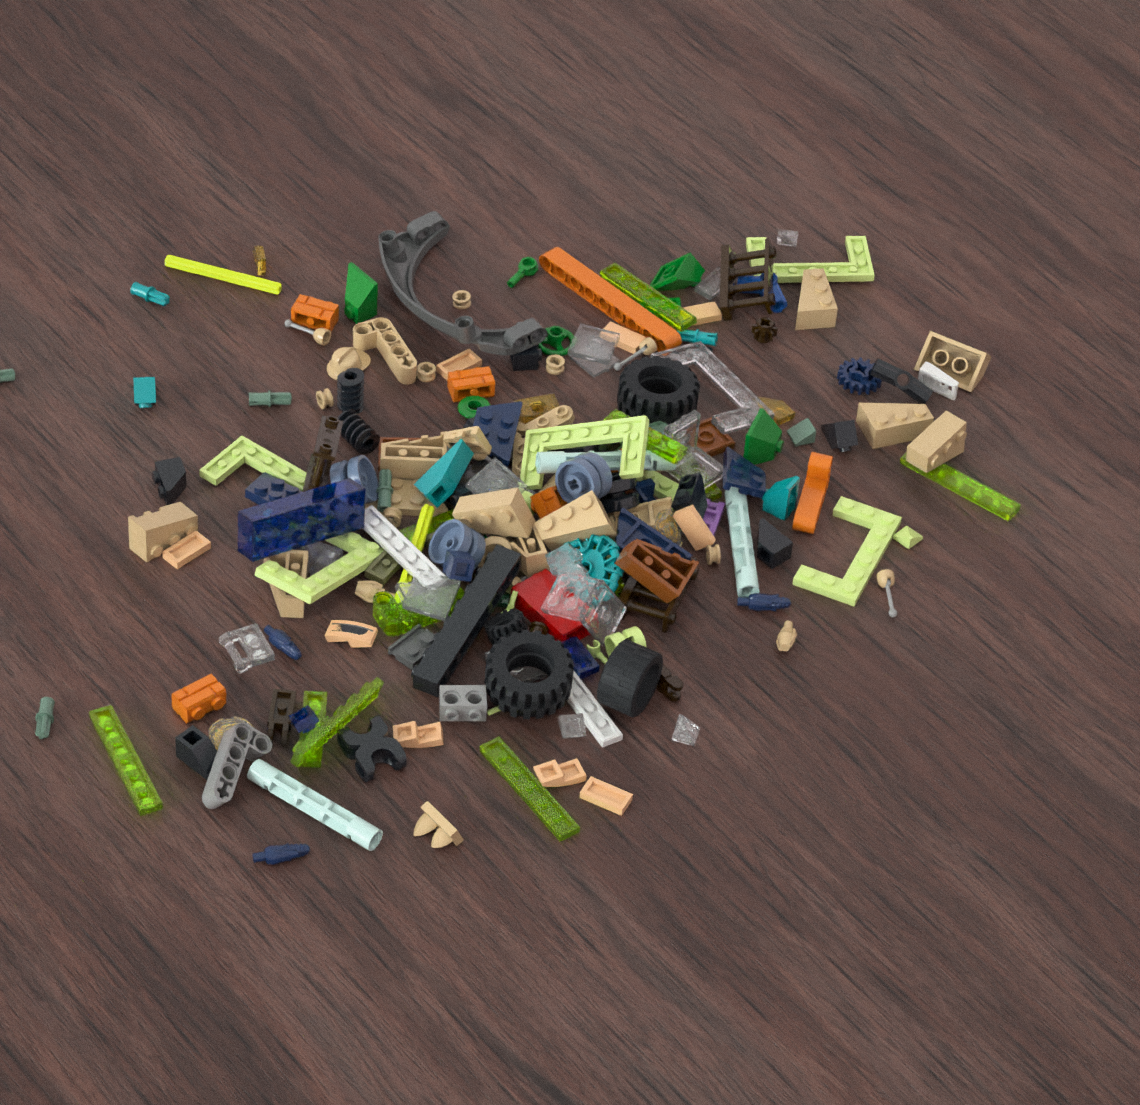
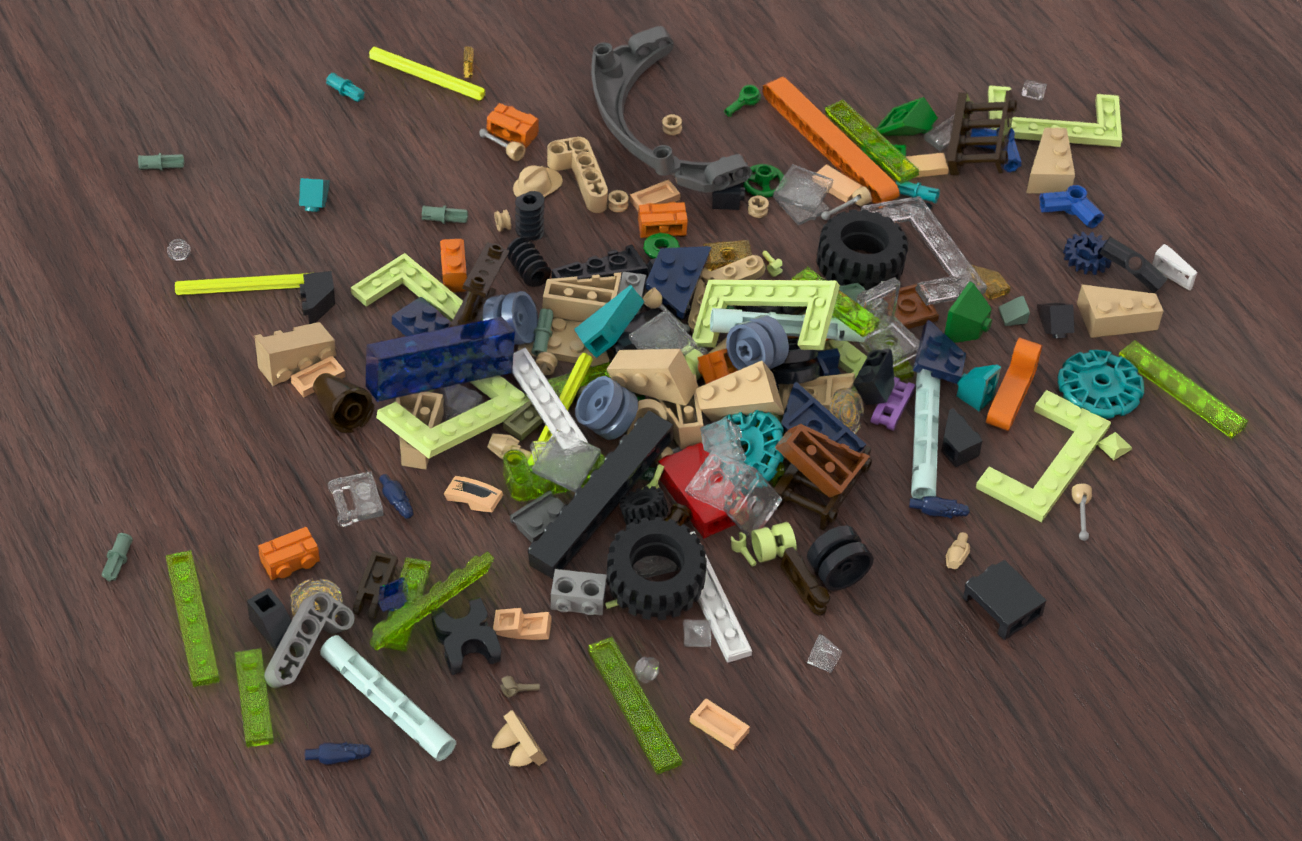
camera: 10 degrees right, 5 degrees up
green slope [344,262,378,324] -> none
tan wing [443,426,492,455] -> none
dark blue panel [443,550,476,582] -> none
light nougat slope [533,759,586,787] -> none
clear blue plate [562,636,600,679] -> none
black tyre [597,639,663,717] -> none
light nougat tile [673,505,716,551] -> none
tan bush [706,544,721,565] -> none
dark brown gear [751,317,778,343] -> none
tan wedge [906,411,967,473] -> none
tan slope [914,331,992,392] -> none
none -> clear plate [167,239,191,261]
none -> neon yellow axle [175,273,309,295]
none -> clear neon green plate [234,648,274,747]
none -> dark brown cone [313,373,375,433]
none -> orange brick [440,239,467,293]
none -> dark tan hand [500,676,540,697]
none -> black wing [551,245,648,280]
none -> clear plate [635,657,659,683]
none -> yellowish green hand [762,251,783,277]
none -> black wheel [807,525,874,591]
none -> black panel [963,559,1047,640]
none -> blue piece [1039,185,1104,229]
none -> teal plate [1057,350,1144,419]

